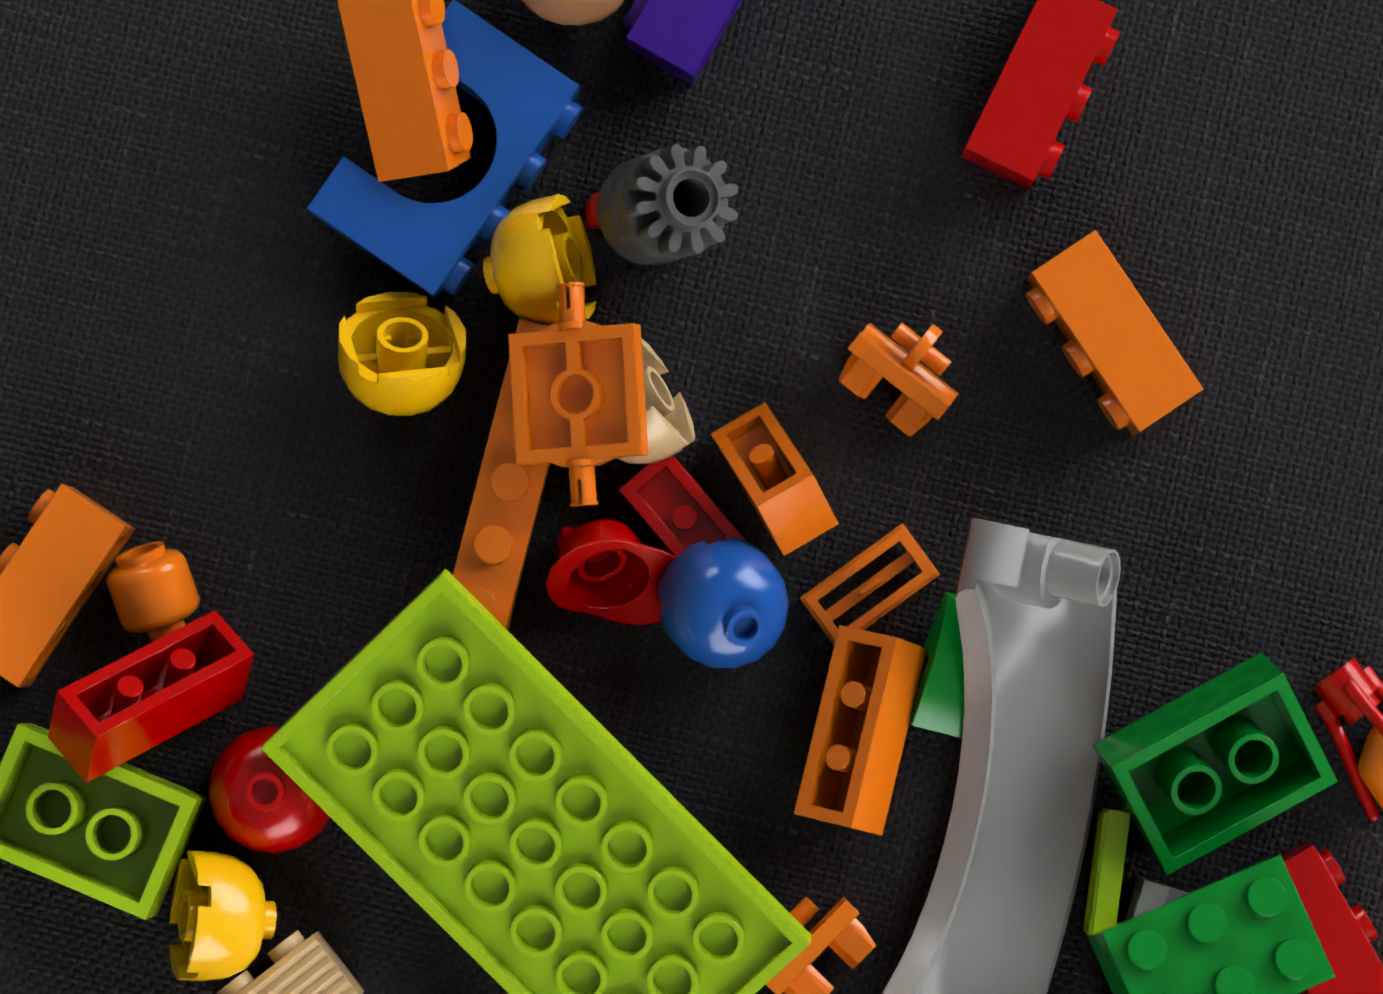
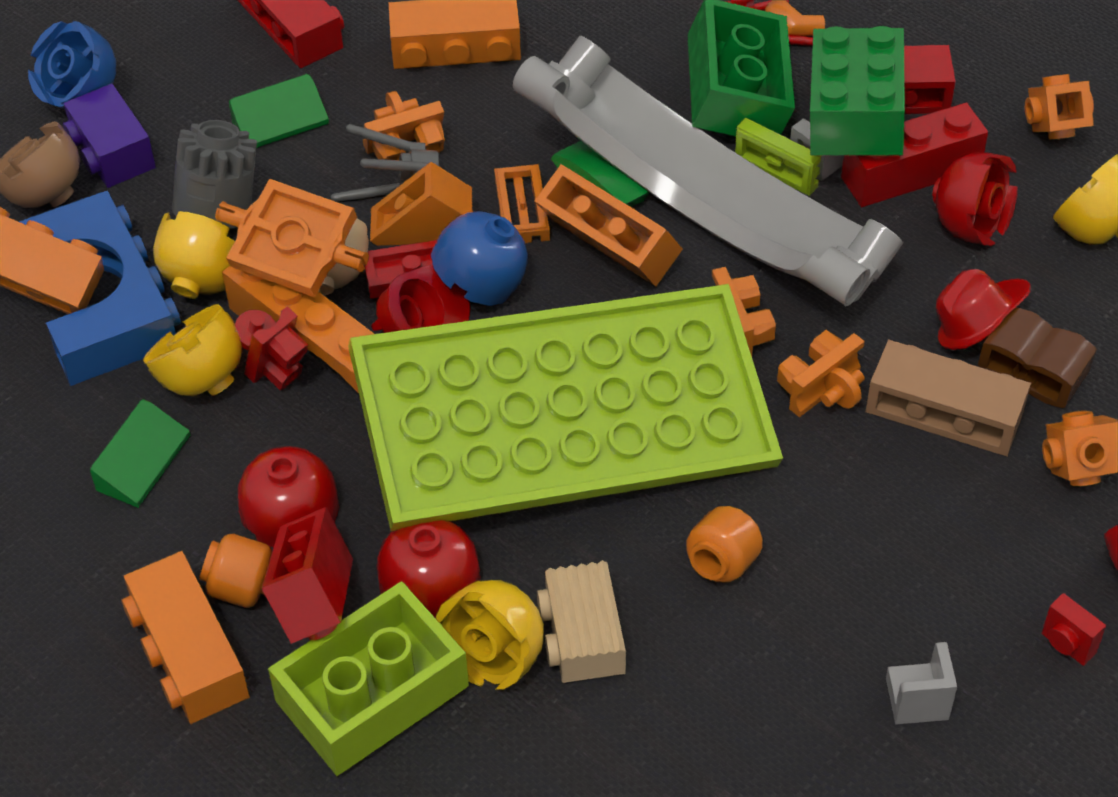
camera: 65 degrees left, 35 degrees down
none -> green slope [90,399,191,508]
none -> green slope [229,74,329,148]
none -> red hips [235,306,308,391]
none -> red cylinder [237,446,340,547]
none -> dark grey plant [331,124,439,202]

